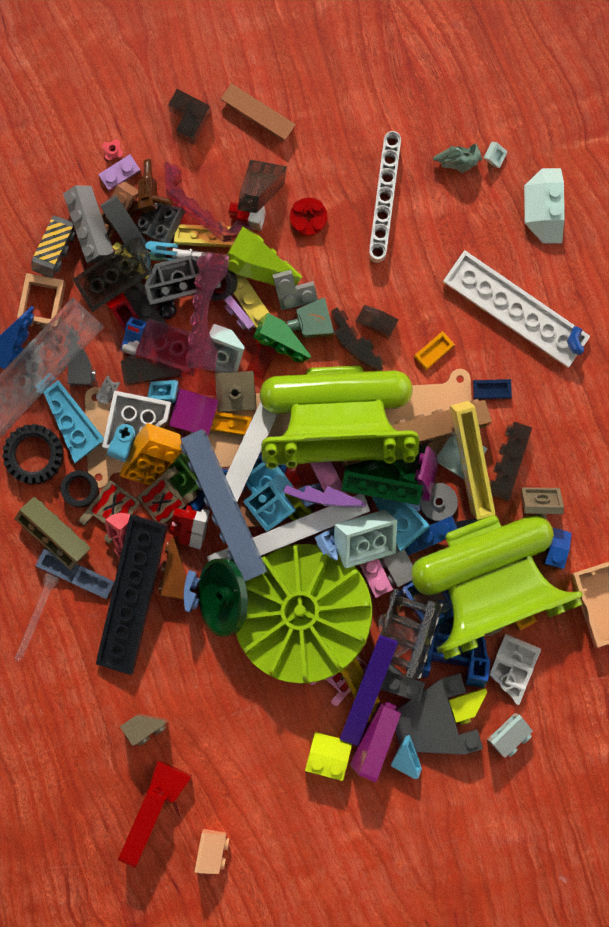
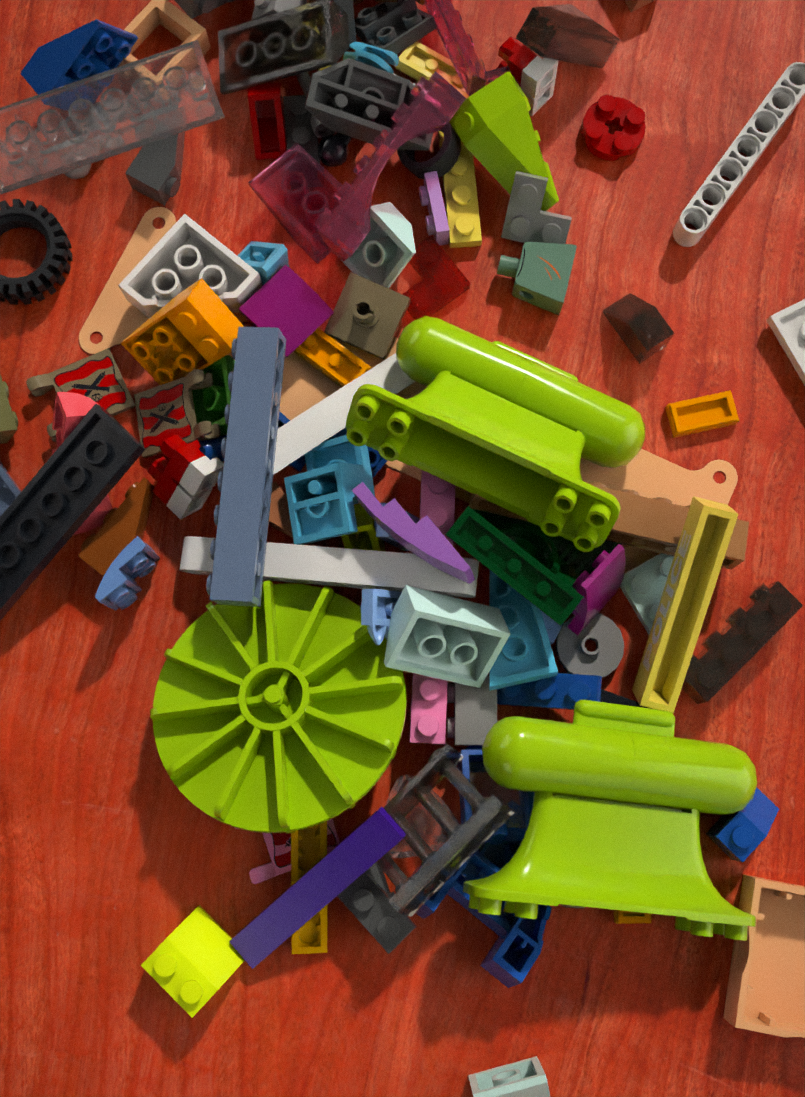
camera: 30 degrees right, 5 degrees down
medium azure wing [43,380,104,464] -> none
black tyre [60,470,99,507] -> none
light grey piece [96,375,120,404] -> none
medium azure piece [107,424,135,463] -> none
blue leg [121,317,148,356] -> none
clear smoke slope [121,356,182,386] -> none
dark green dish [198,558,248,637] -> none
green slope [253,313,311,363] -> none
clear red cone [285,466,305,486] -> none
clear smoke slope [331,307,384,371] -> none
magenta slope [350,702,401,782] -> none
medium azure slope [391,735,422,779] -> none
dark grey wedge [395,673,483,754] -> none
neon yellow slope [448,688,487,725] -> none
dark blue tile [473,379,512,400] -> none
white slope [489,634,541,705] -> none
dark tan tile [521,487,564,519] -> none

